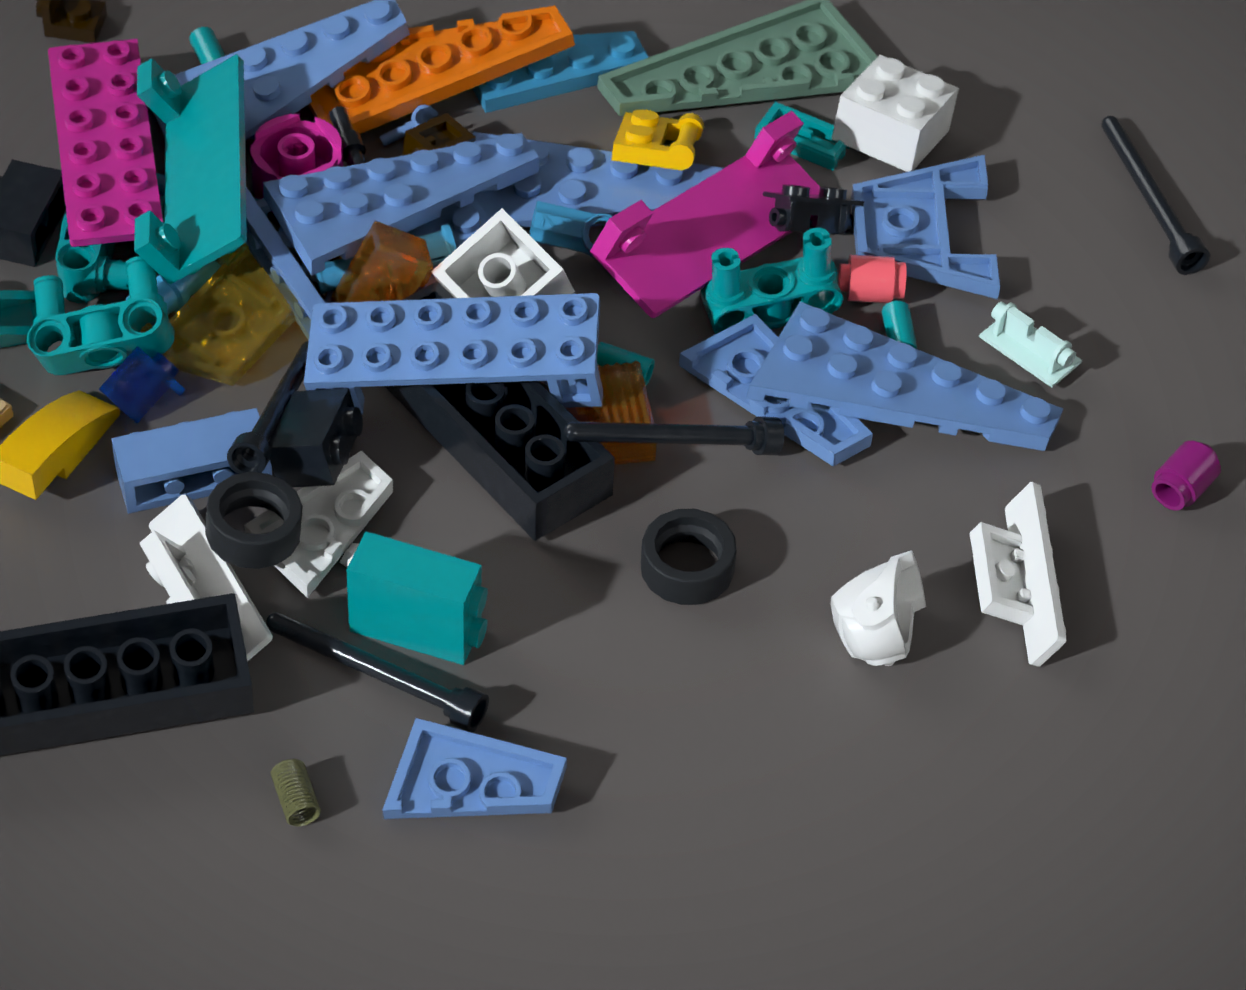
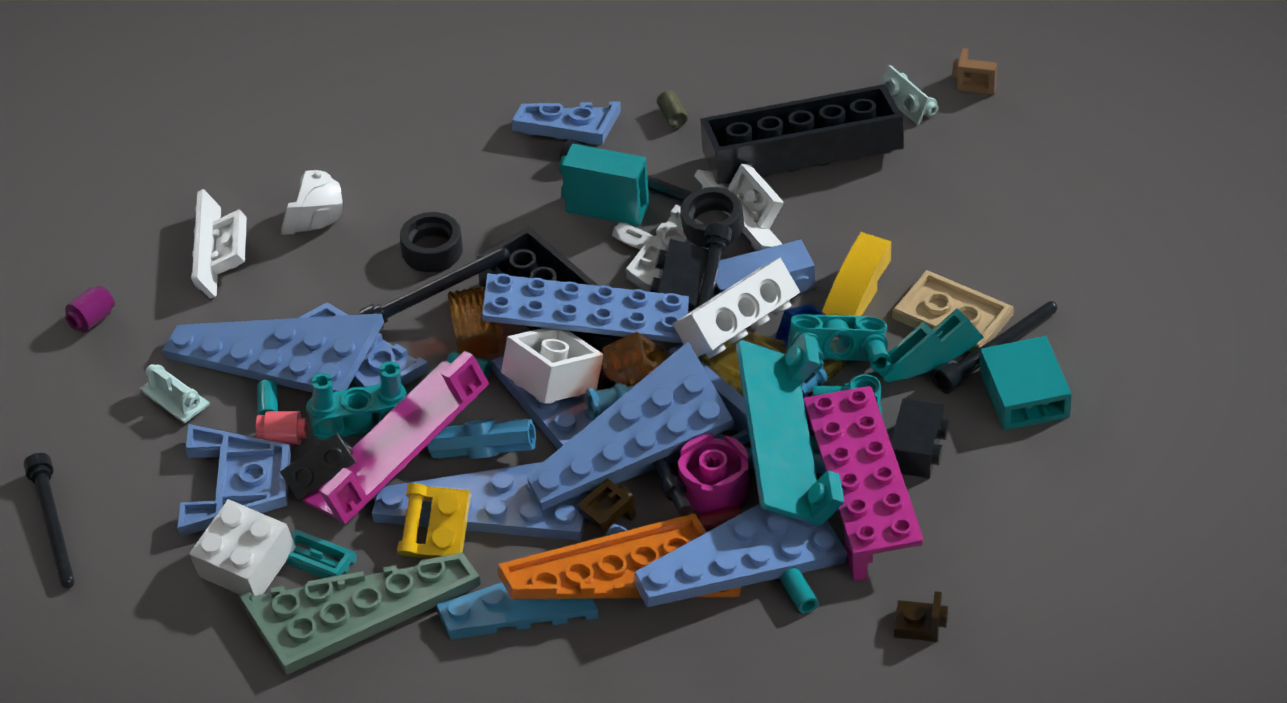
camera: 175 degrees left, 5 degrees down
none -> white brick [672,258,800,359]

